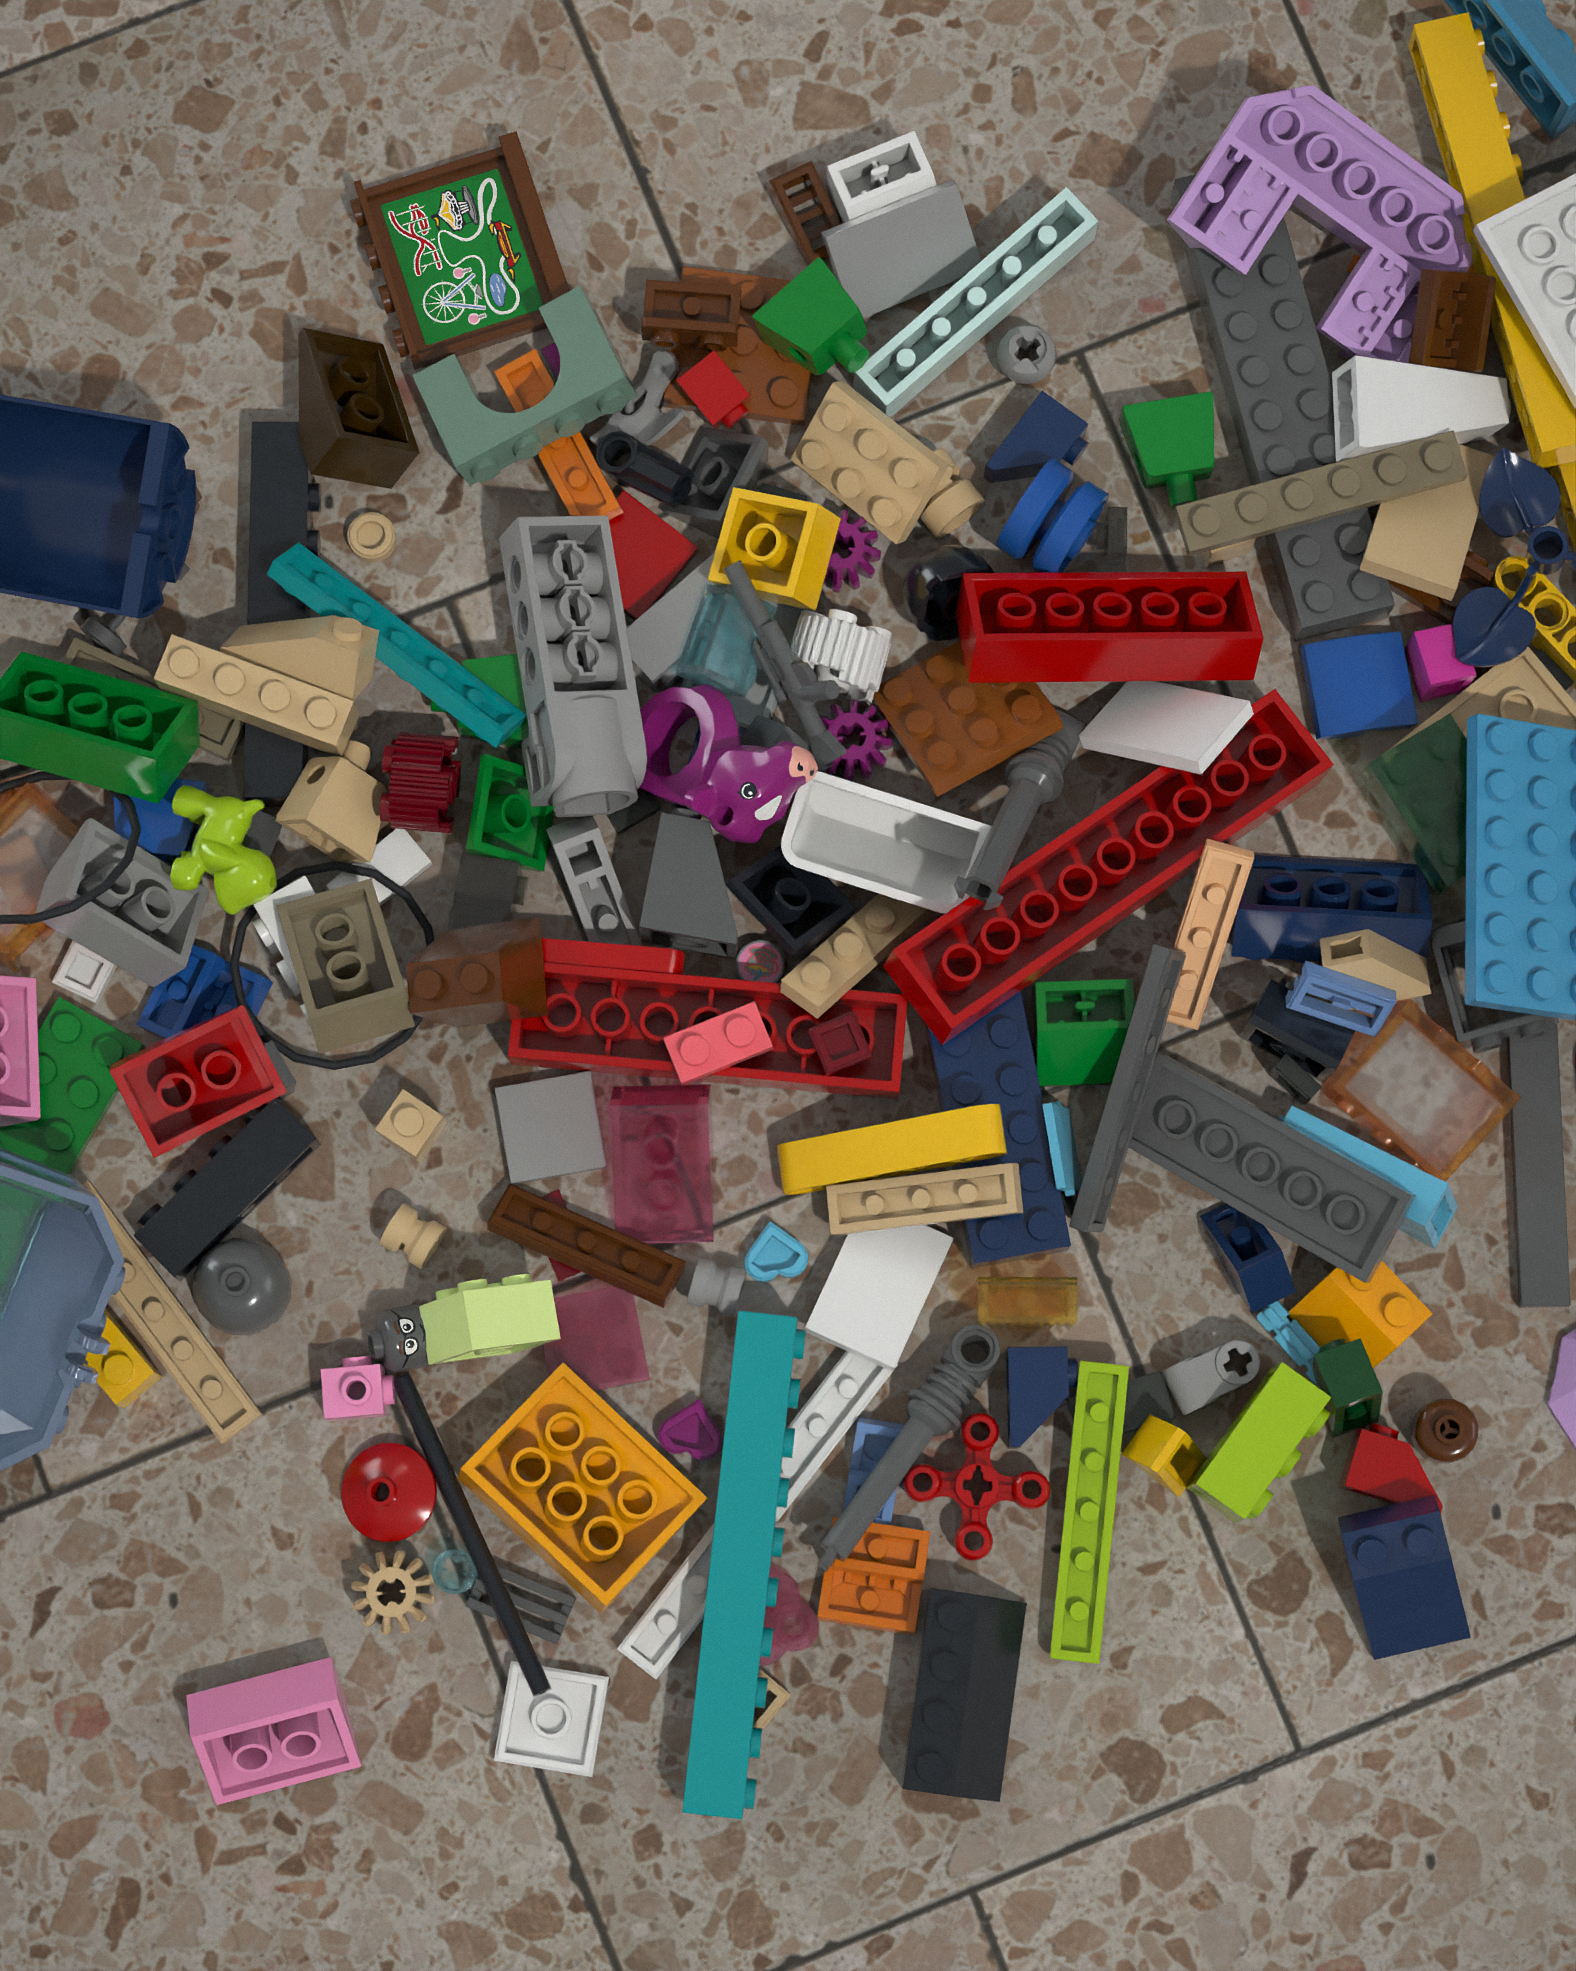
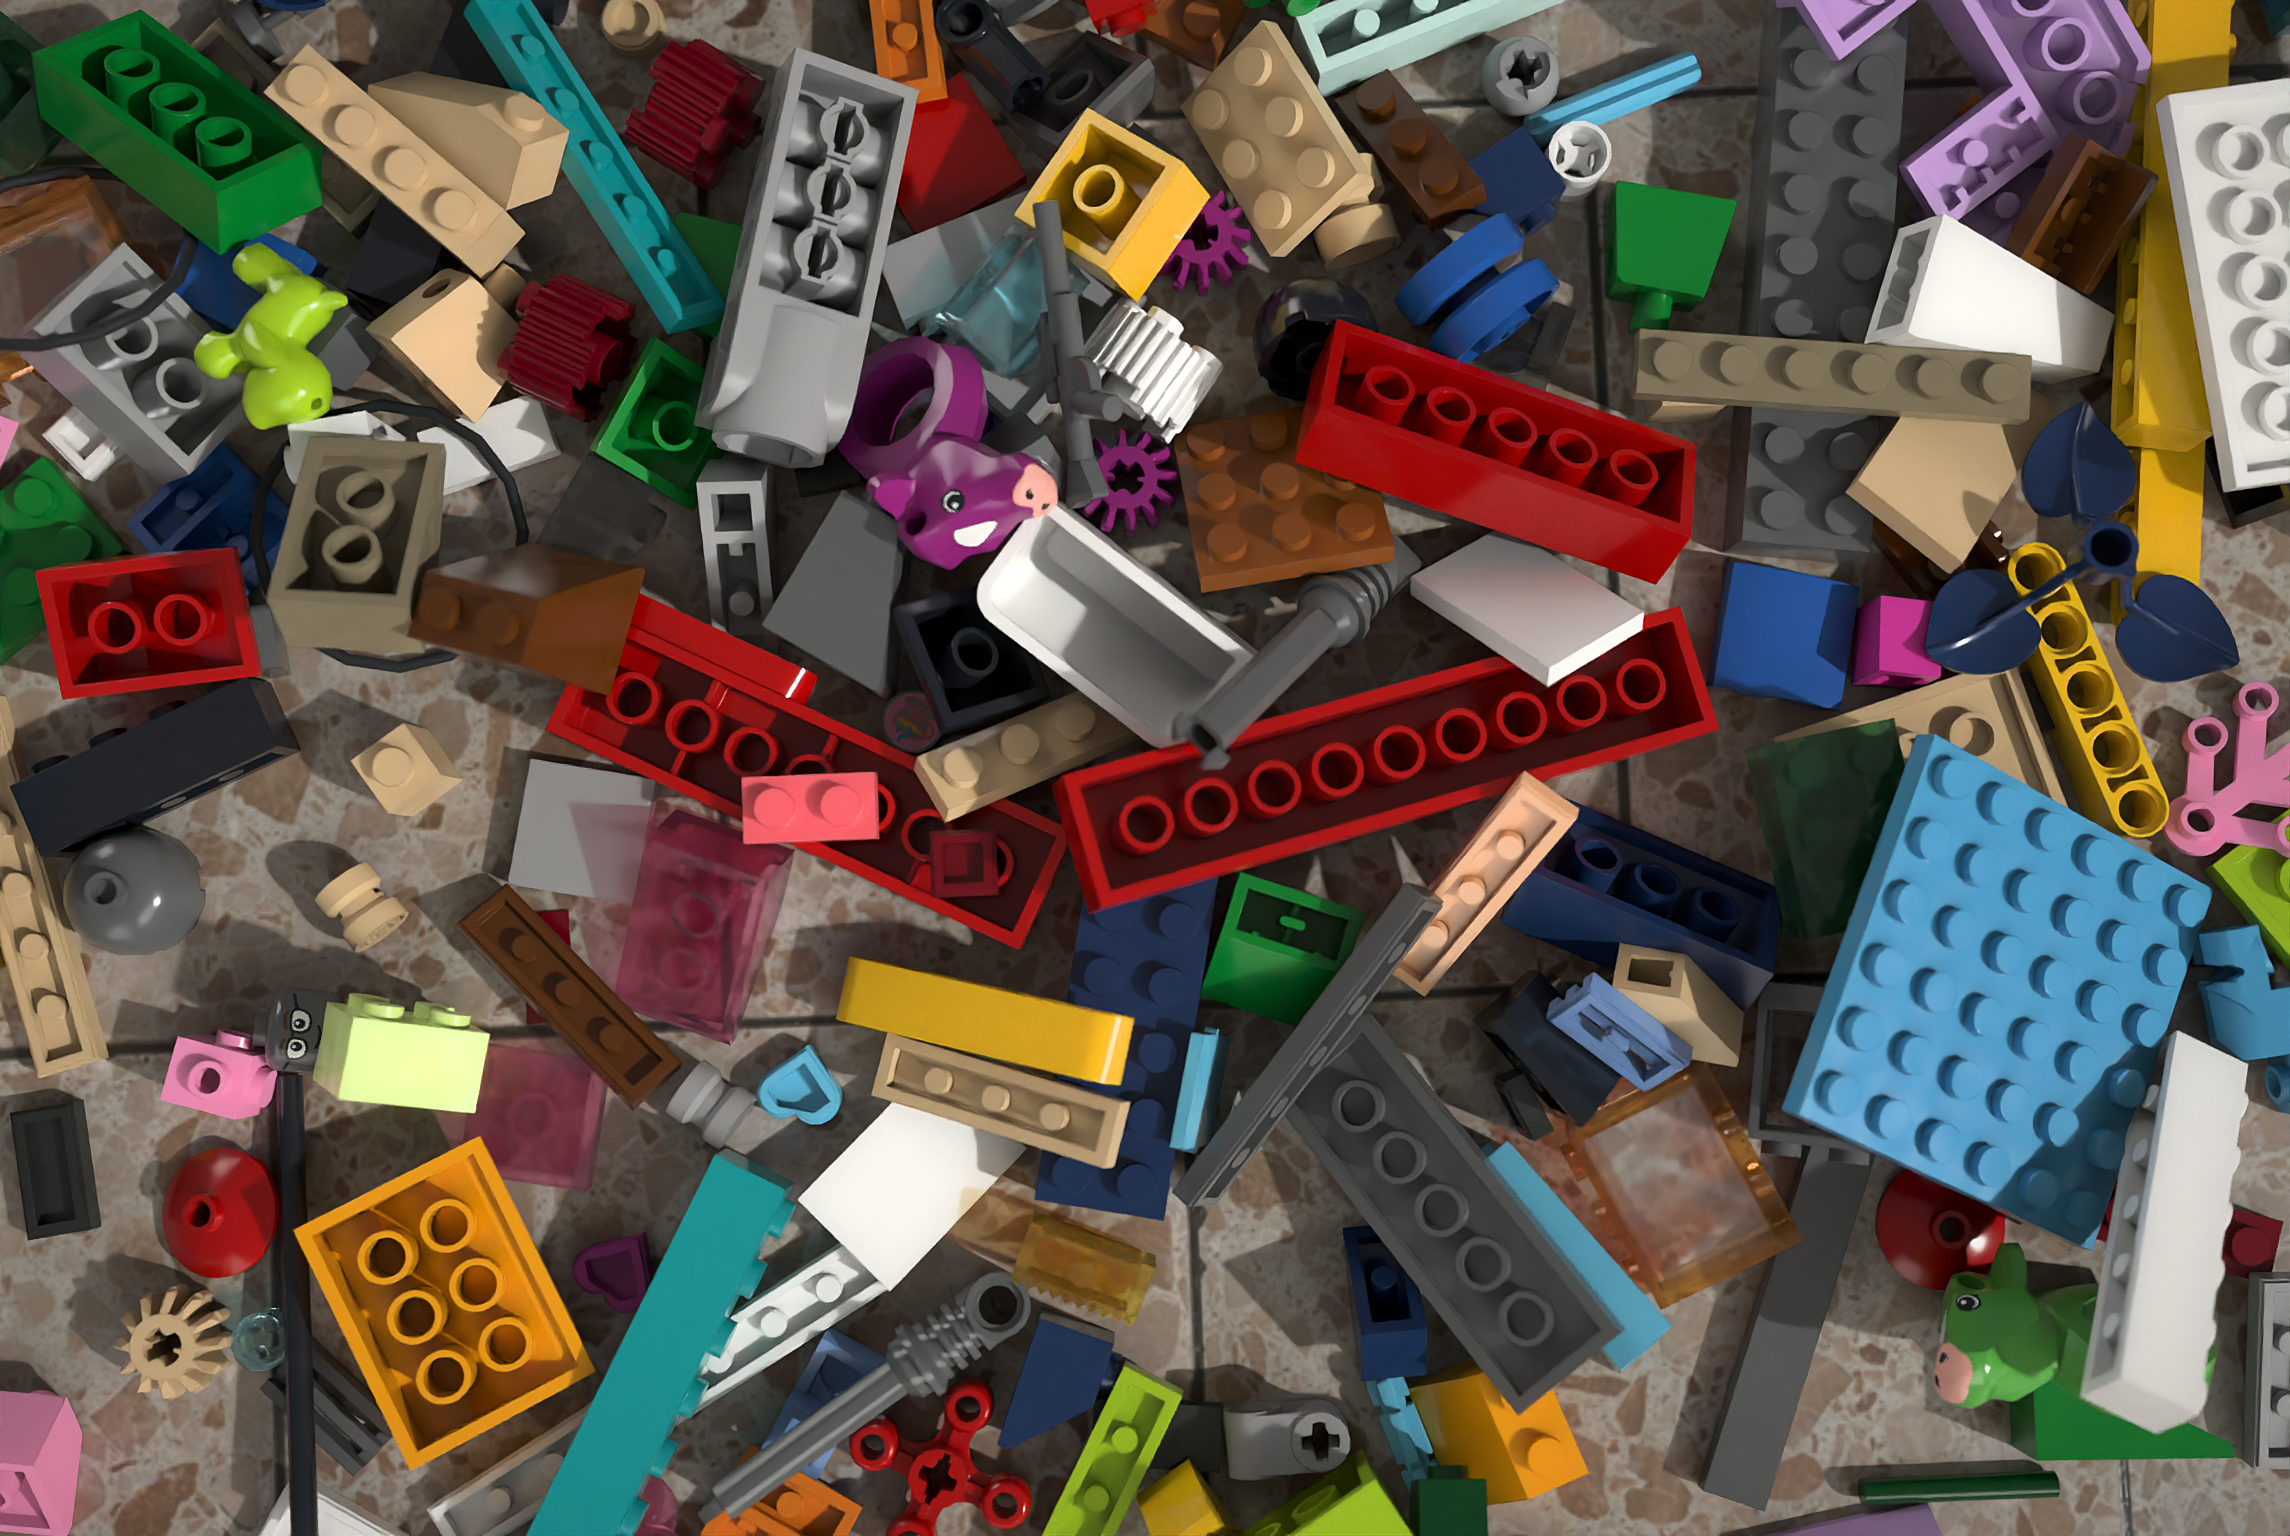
camera: 20 degrees right, 5 degrees up
none -> pearl dark grey tile [10,1100,102,1241]
none -> dark red brick [625,38,766,191]
none -> reddish brown plate [1334,69,1487,232]
none -> medium azure axle [1522,51,1701,149]
none -> white wheel [1544,121,1612,202]

